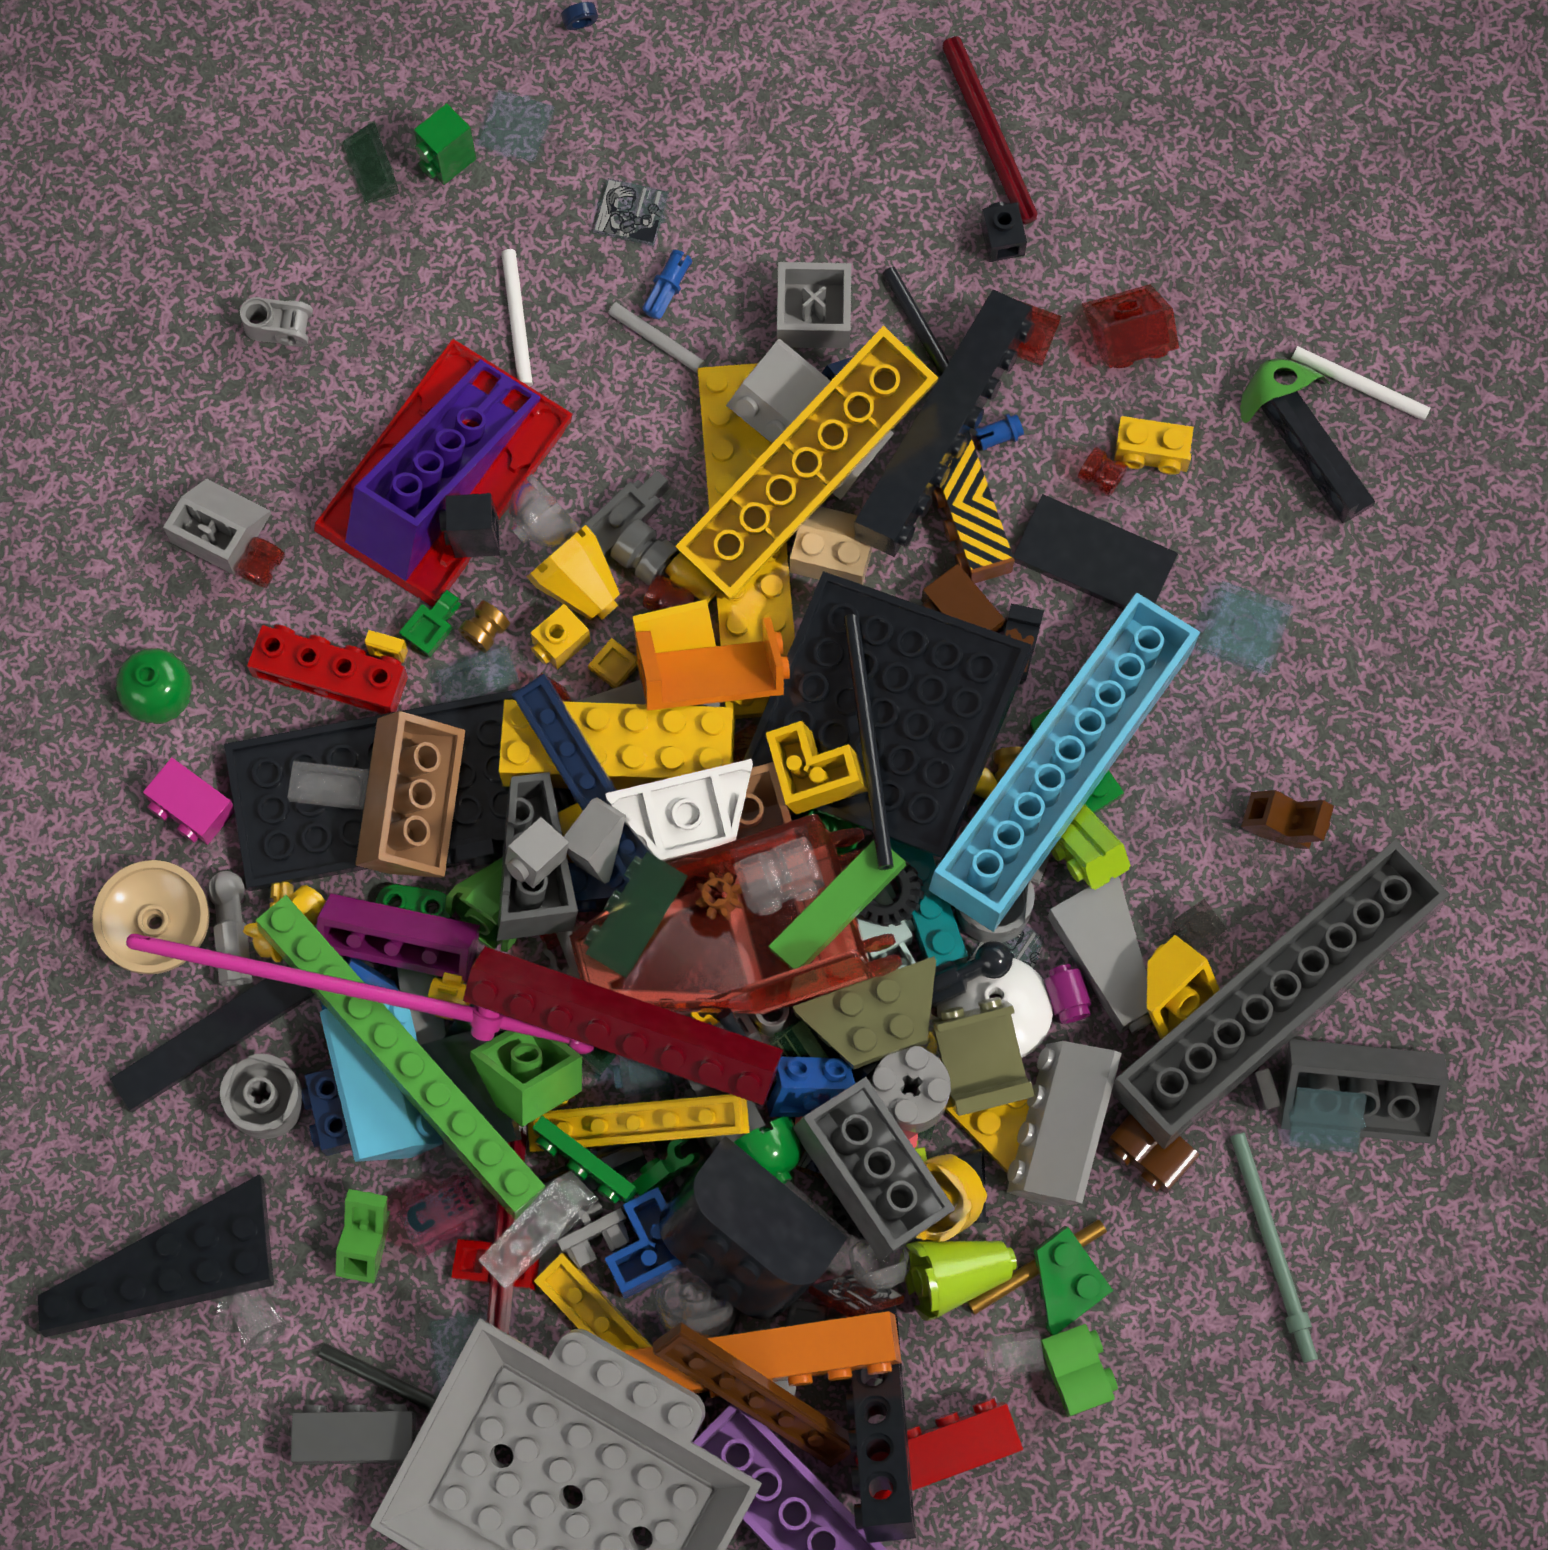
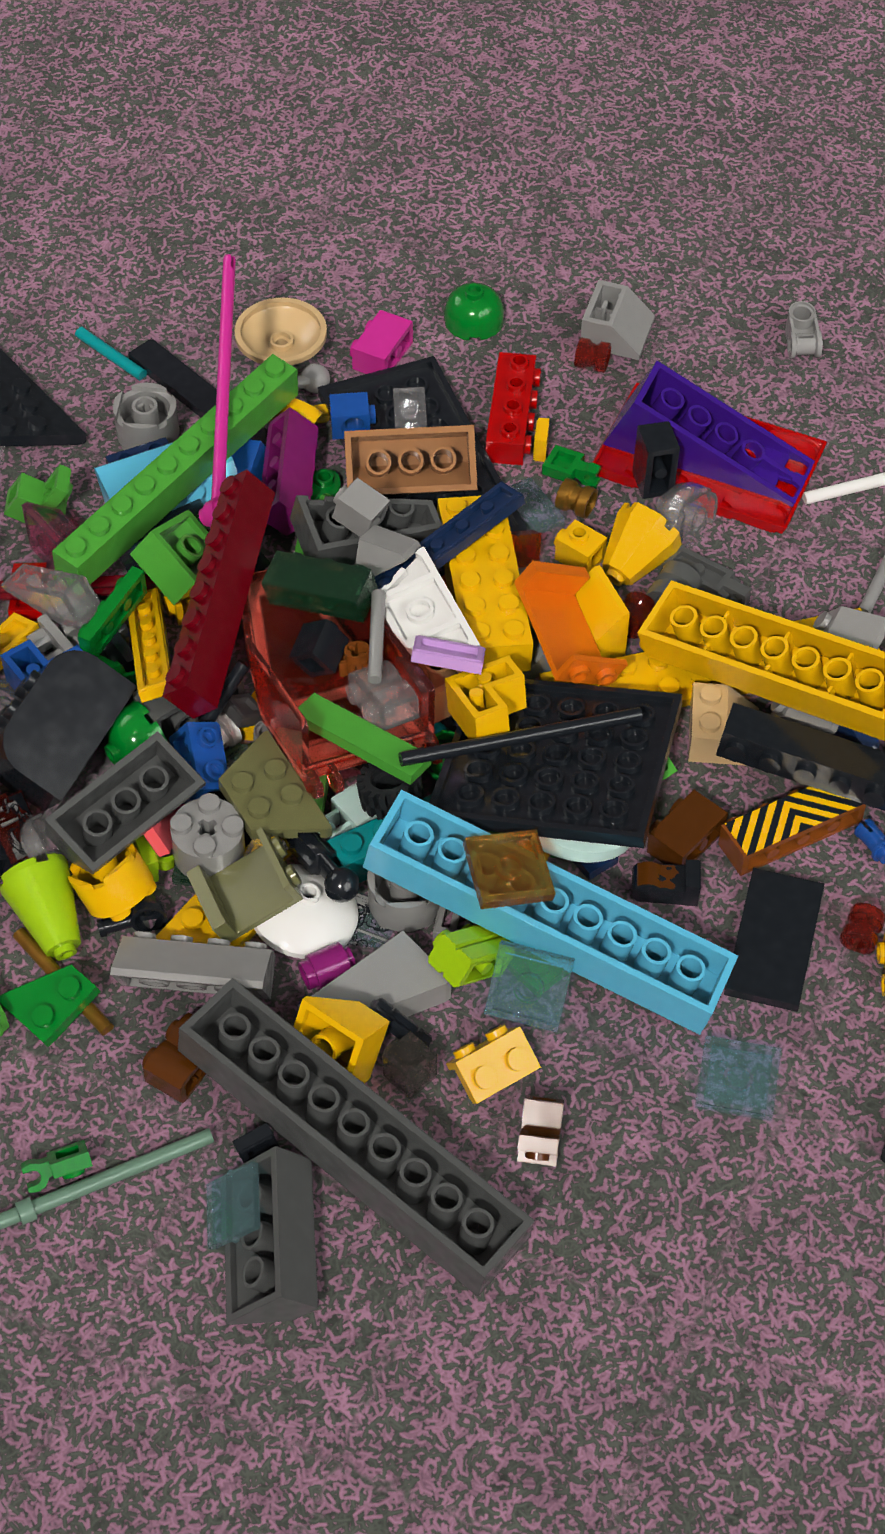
camera: 80 degrees right, 20 degrees down
none -> green plate [20,1140,93,1193]
none -> teal bar [75,327,147,381]
none -> black brick [288,619,349,677]
none -> blue brick [329,392,376,440]
none -> light grey bar [368,589,386,684]
none -> black axle [369,998,432,1053]
none -> lavender tile [411,635,486,675]
none -> yellow bracket [446,1024,541,1104]
none -> clear orange tile [463,829,555,909]
none -> clear light blue tile [484,940,575,1033]

